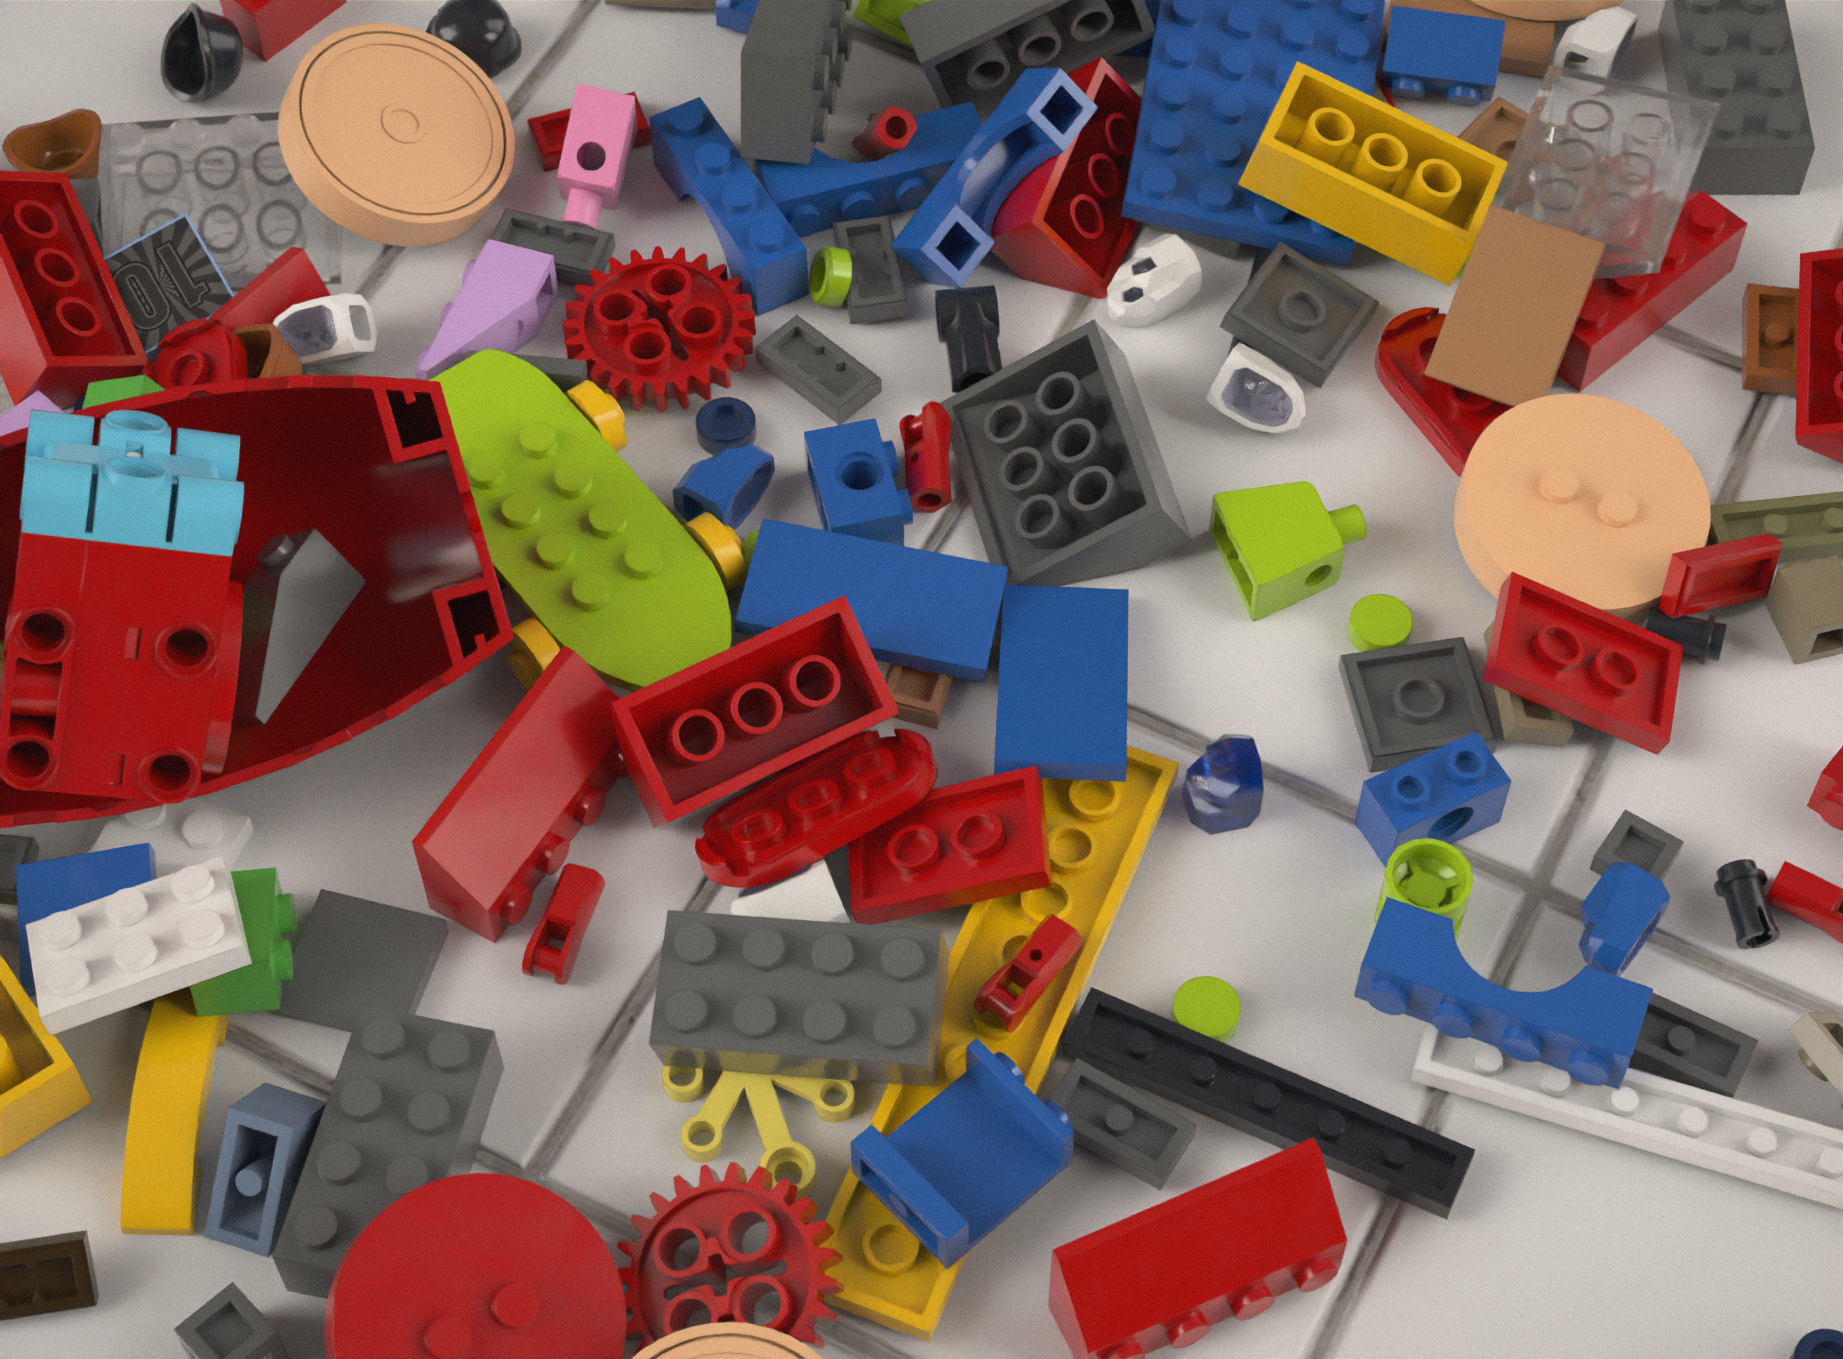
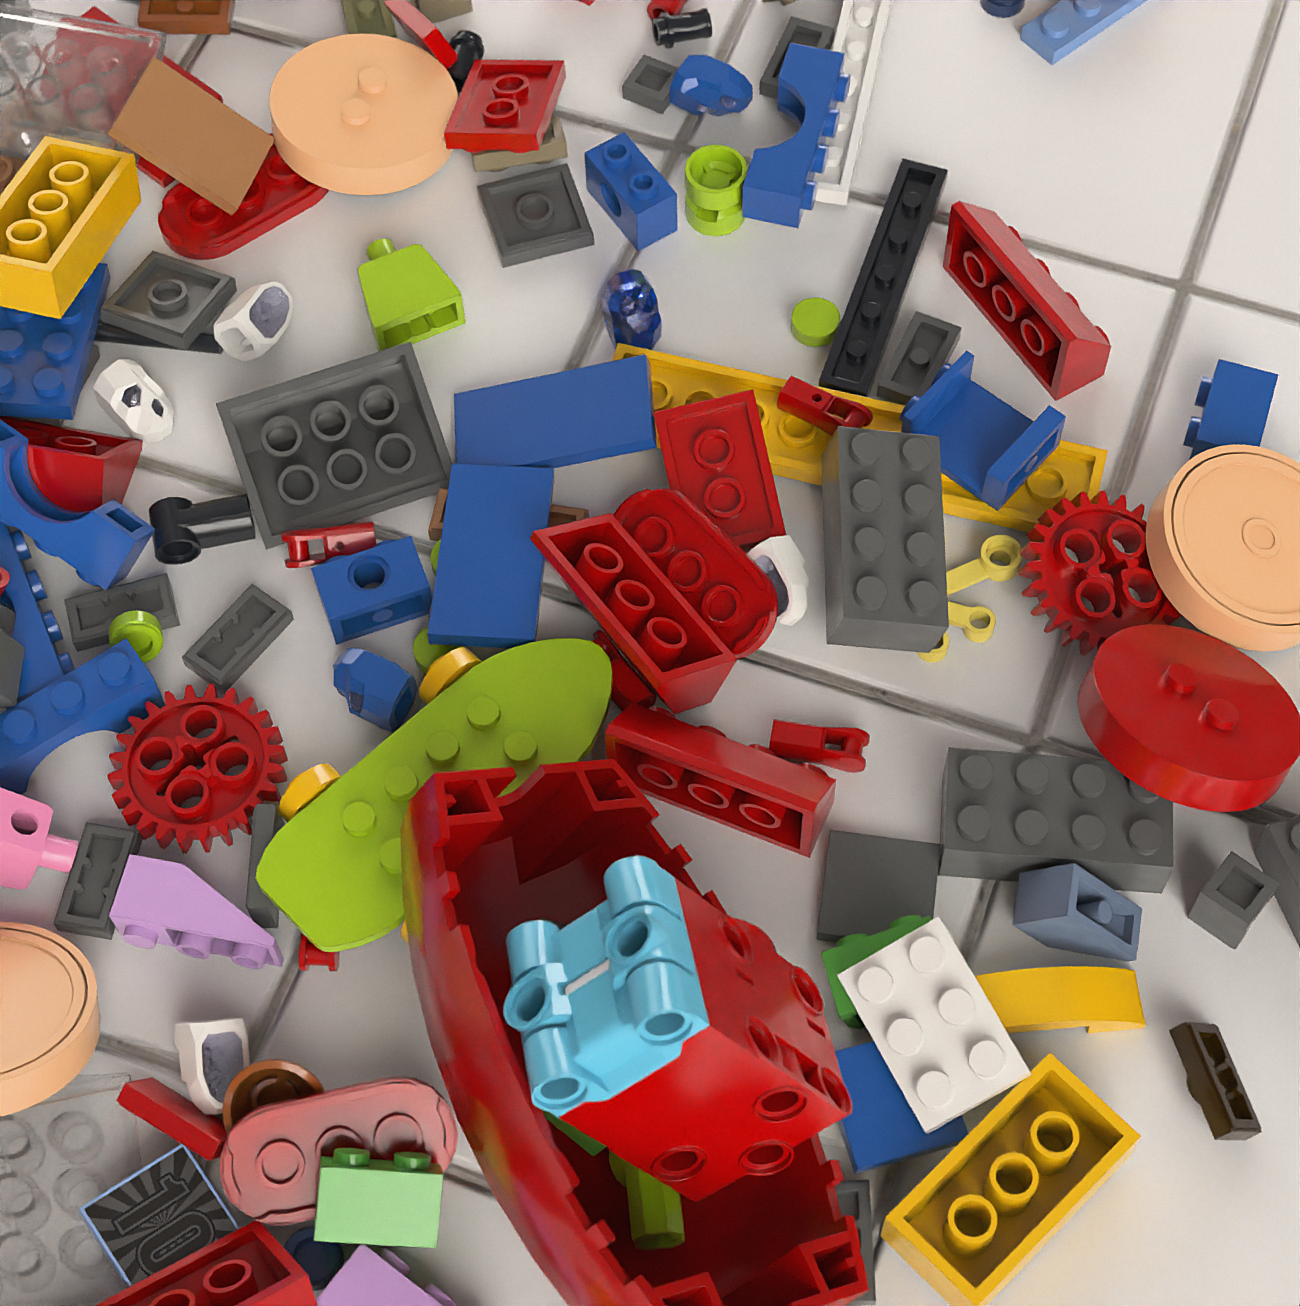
camera: 95 degrees left, 5 degrees up
dark blue tile [695,397,756,455] -> none
lime tile [1348,594,1413,652] -> none

